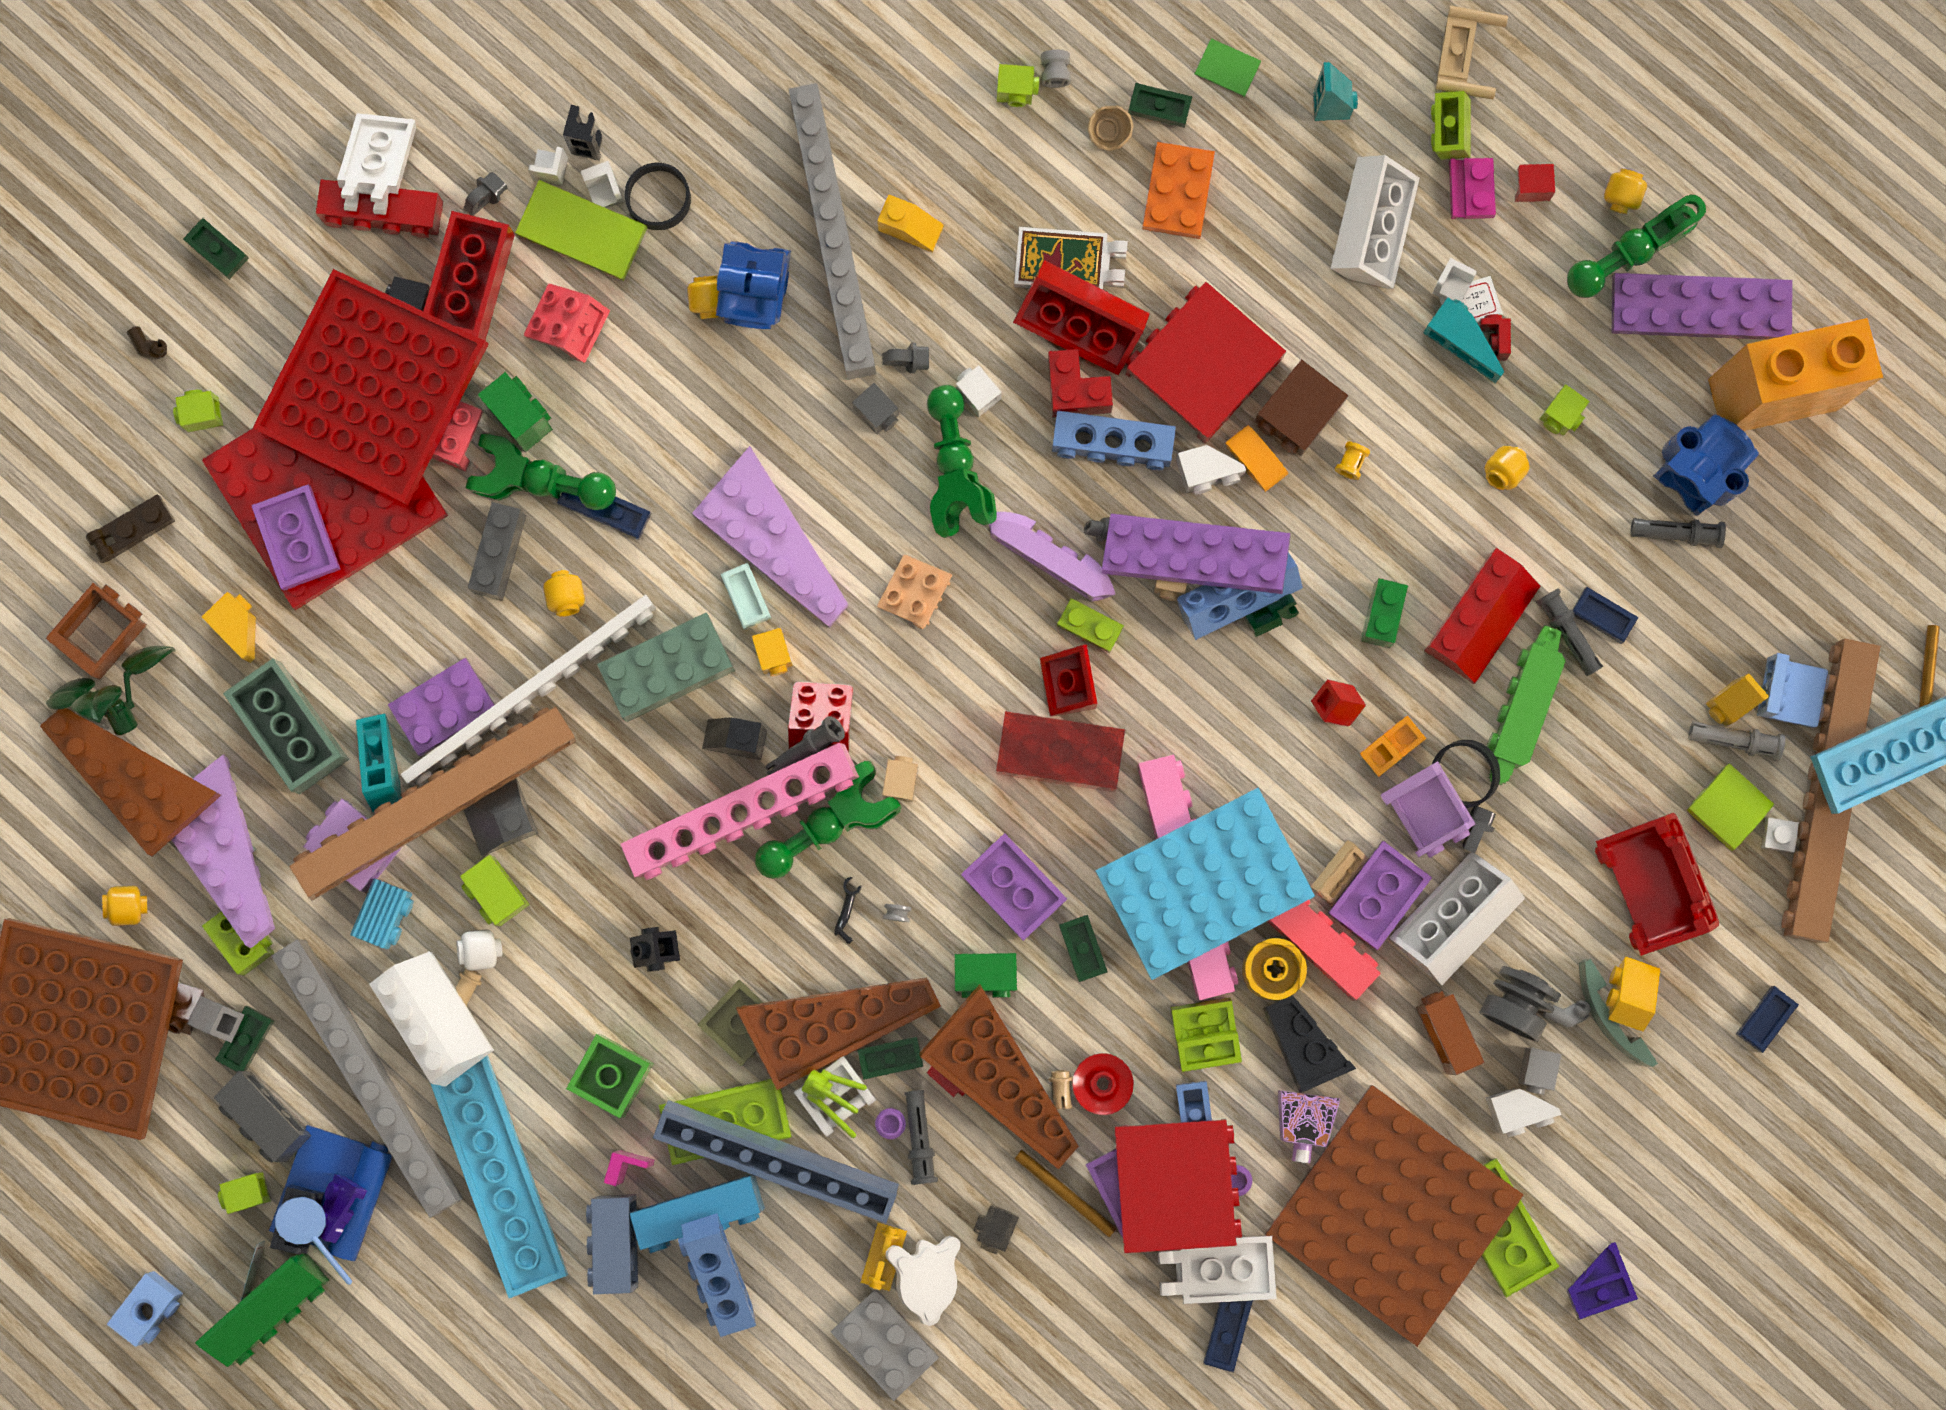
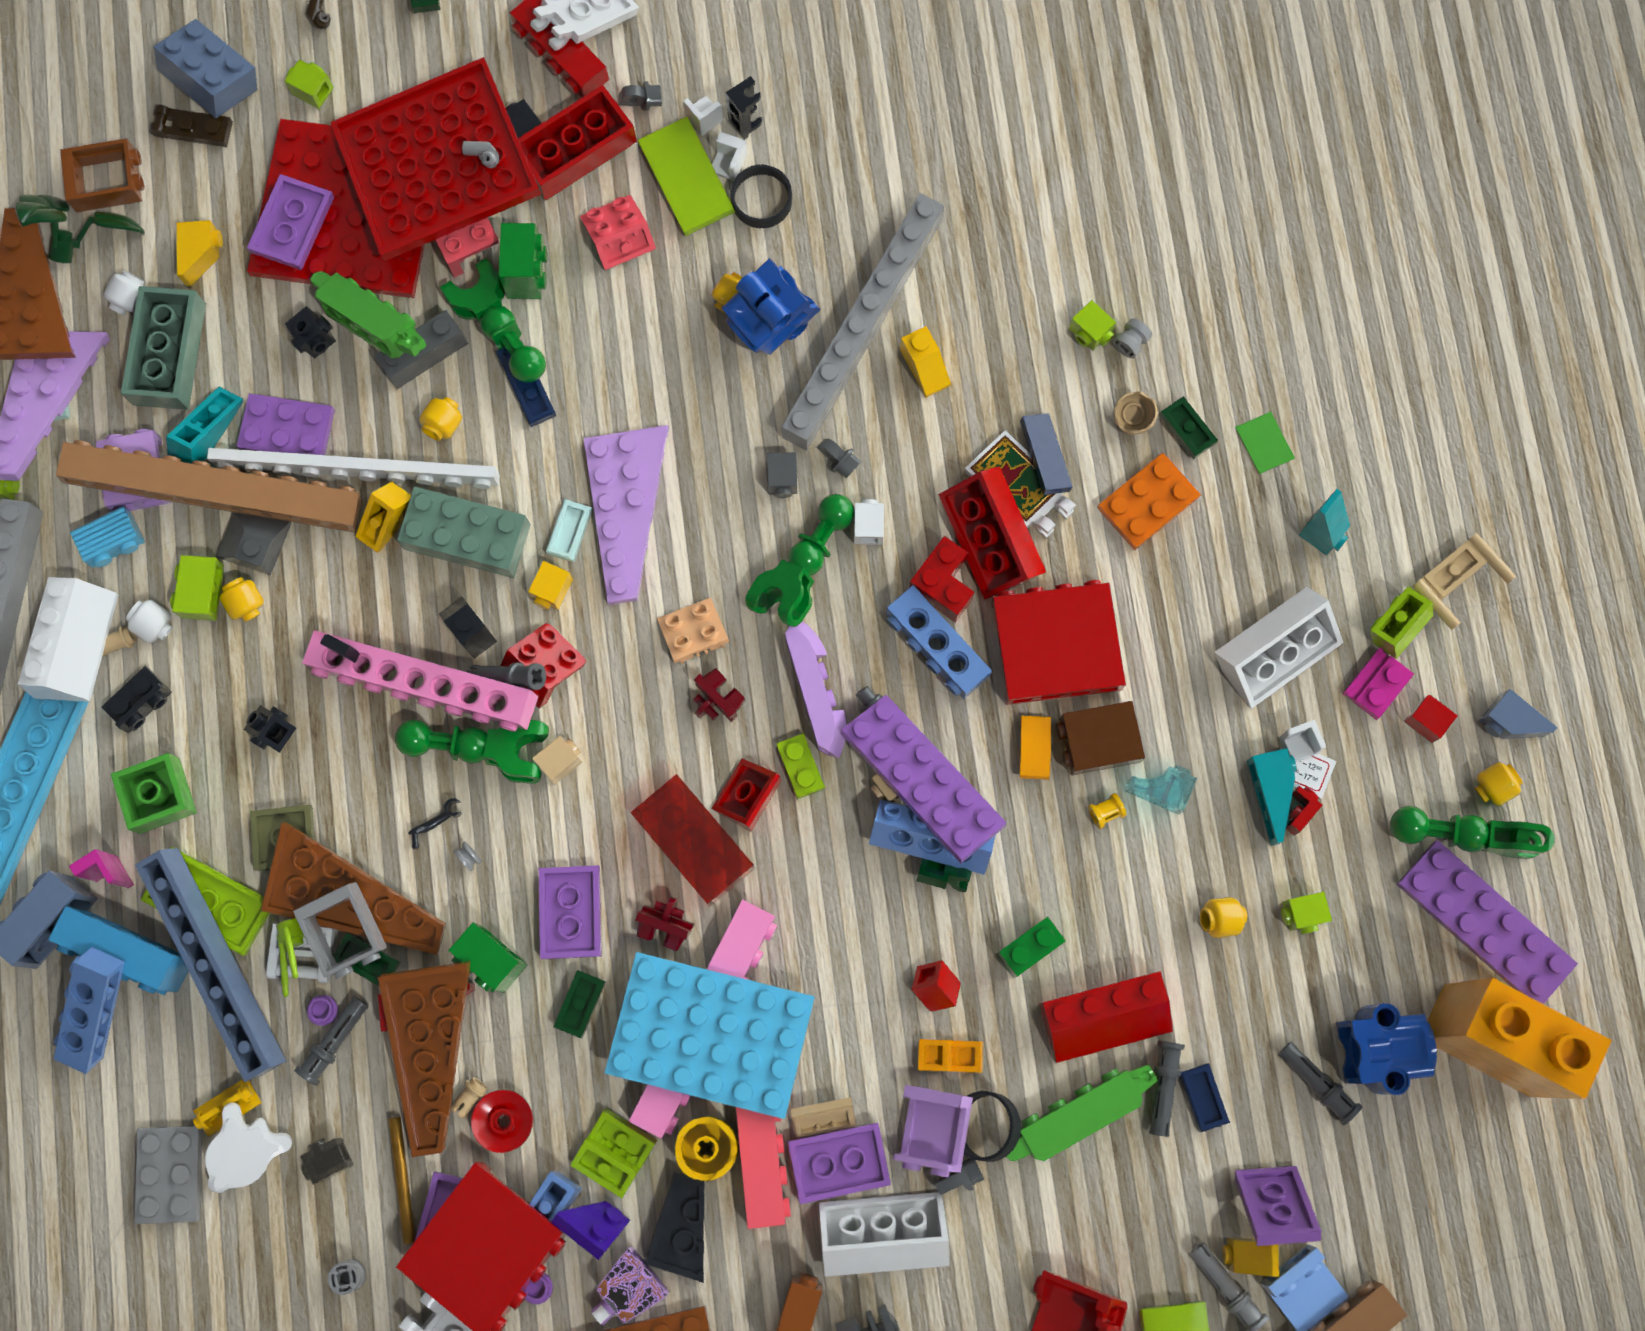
camera: 40 degrees right, 5 degrees down
white slope [1176,445,1246,495] -> none
none -> black bracket [101,666,172,733]
none -> white head [104,271,145,315]
none -> sand blue brick [153,19,257,118]
none -> yellow head [219,577,264,622]
none -> black brick [285,306,336,358]
none -> light grey window [293,882,387,979]
none -> bright green hinge [310,271,427,358]
none -> black tile [320,634,360,663]
none -> light grey wheel [328,1260,366,1295]
none -> yellow slope [355,482,411,553]
none -> light grey arm [462,141,499,168]
none -> dark purple wing [551,1201,630,1261]
none -> dark red hips [635,897,694,951]
none -> dark red hips [693,668,746,723]
none -> tile [1020,413,1073,495]
none -> clear light blue arch [1124,765,1197,815]
none -> medium lavender plate [1235,1166,1322,1246]
none -> sand blue slope [1479,689,1558,739]

